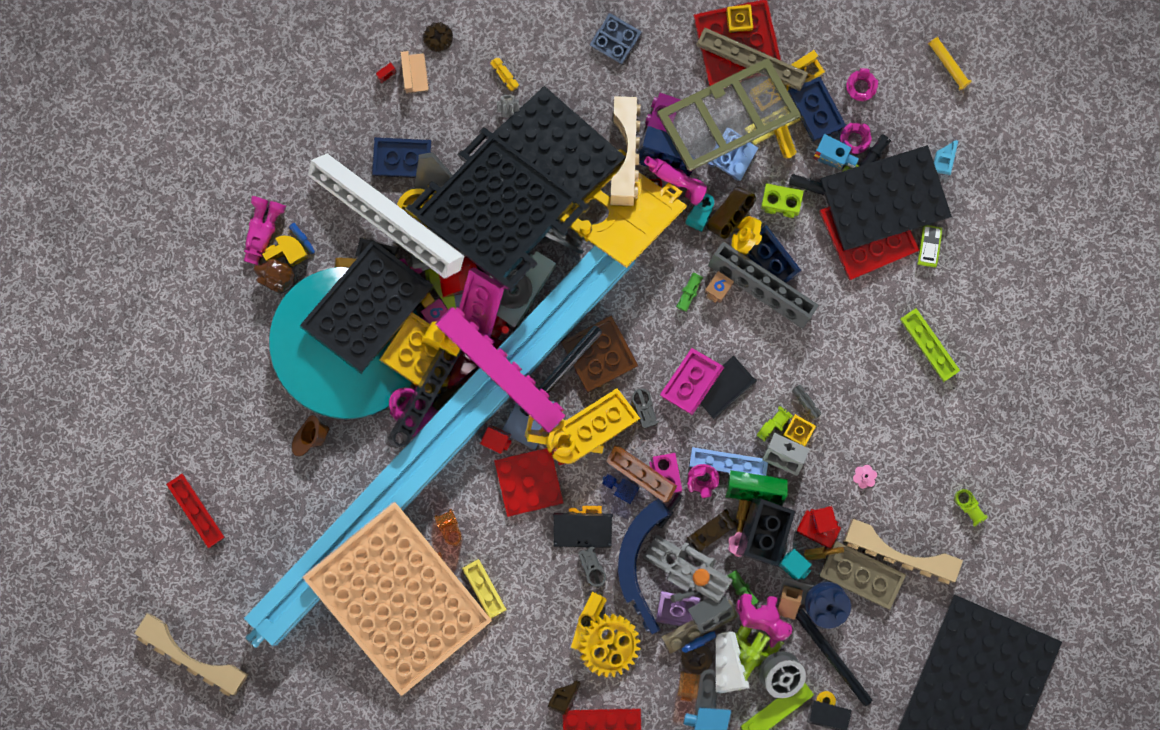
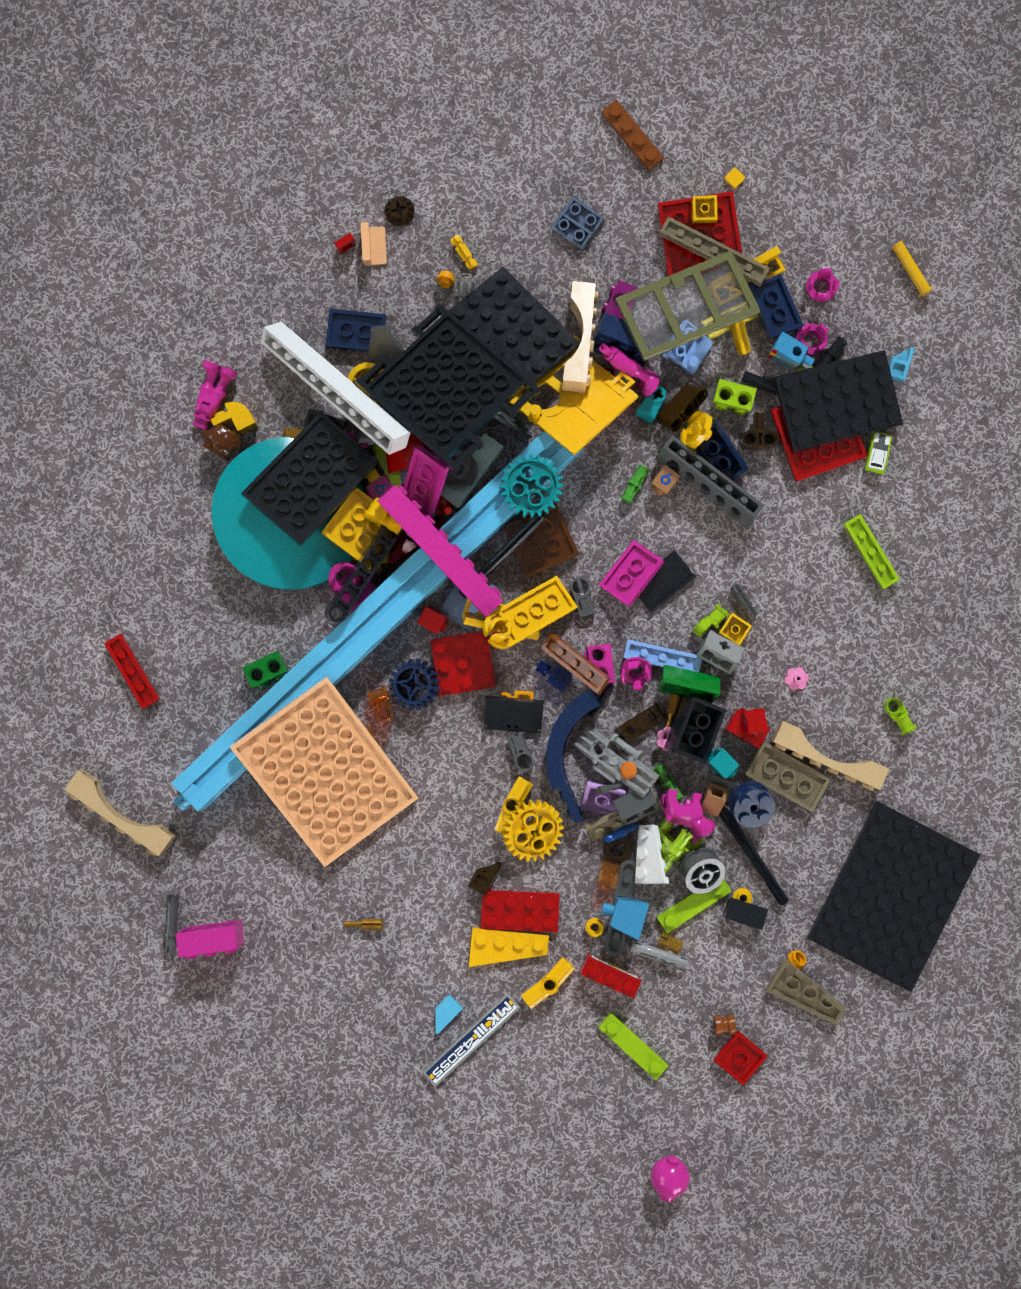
camera: 10 degrees right, 5 degrees up
blue piece [289,222,315,254] -> none
reddish brown piece [292,415,330,457] -> none
light yellow tile [462,559,506,619] -> none
pearl gold axle [804,547,844,561] -> none
none -> green brick [242,651,289,690]
none -> dark blue gear [389,659,440,710]
none -> light orange plate [436,271,455,288]
none -> teal gear [500,454,564,518]
none -> dark brown beam [739,412,778,451]

